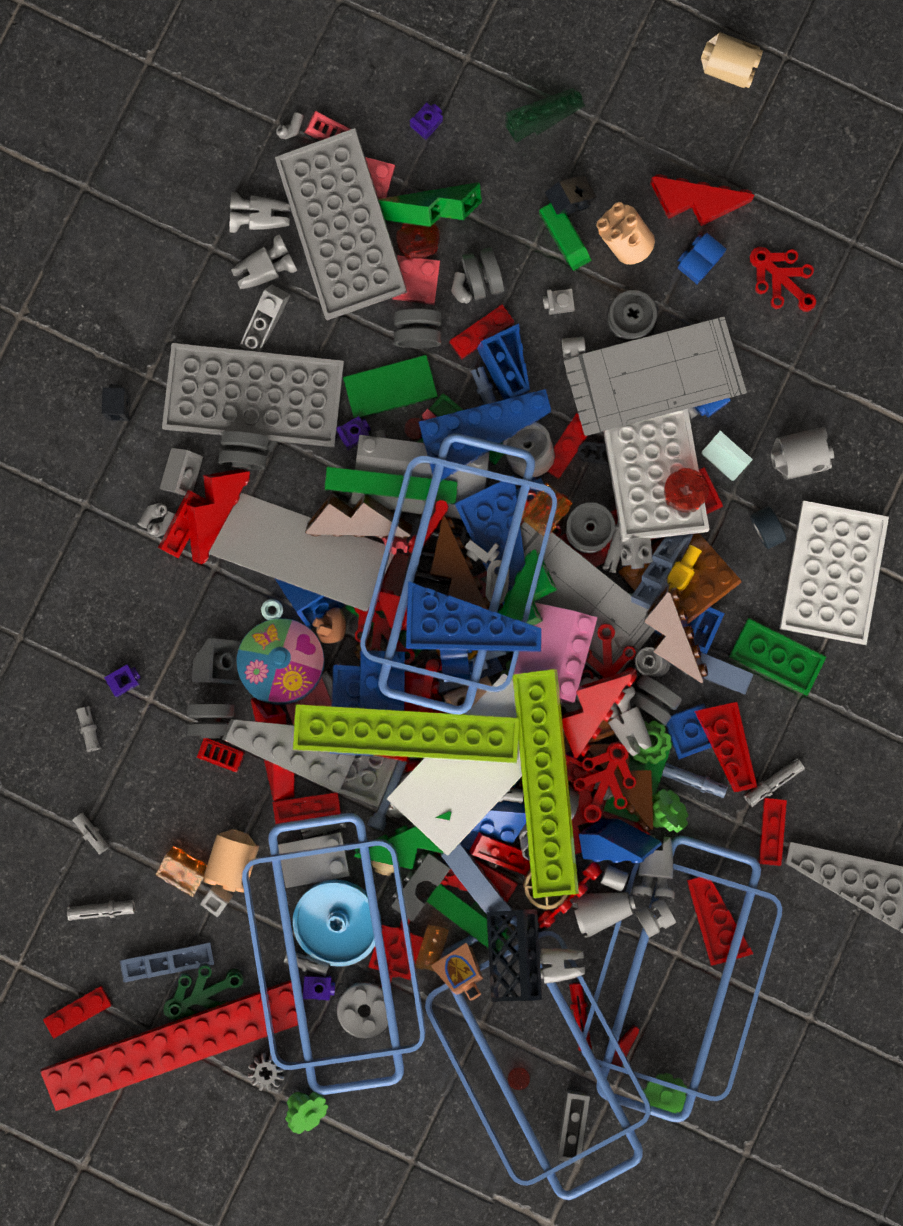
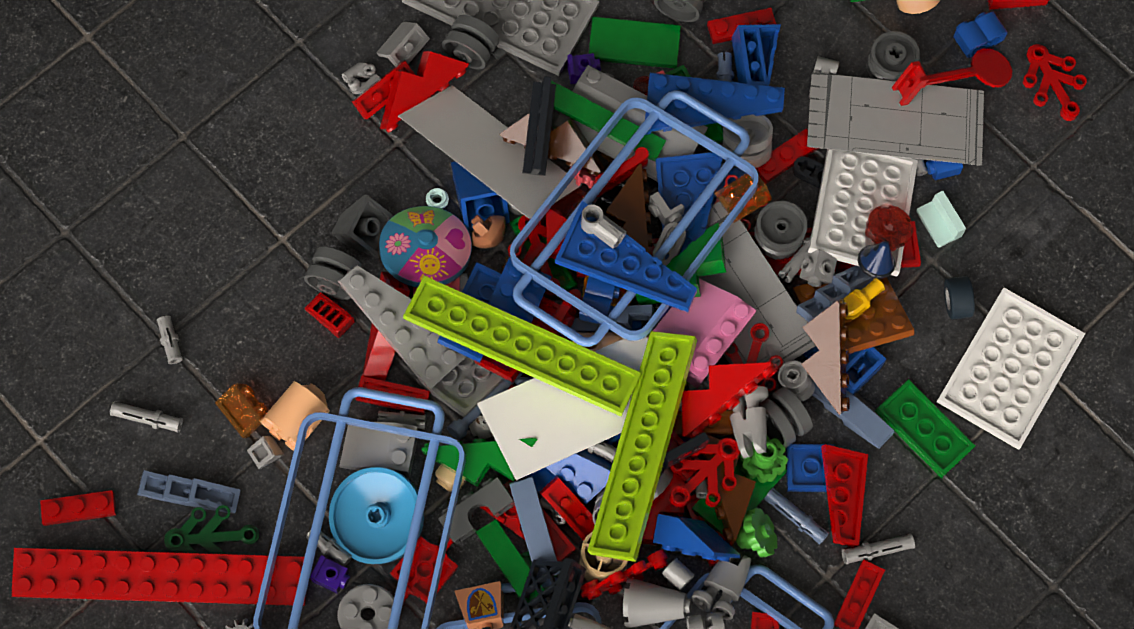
camera: 20 degrees right, 15 degrees down
light grey pin [76,706,101,752] -> none
dark purple brick [104,665,141,697] -> none
clear orange bracket [415,923,448,972] -> none
light grey bracket [543,289,575,315] -> none
light grey cylinder [770,427,834,480] -> none
none -> black fence [522,76,556,176]
none -> light grey piece [581,205,627,249]
none -> black tile [663,432,709,470]
none -> dark blue hat [857,241,895,279]
none -> red piece [892,48,1012,106]

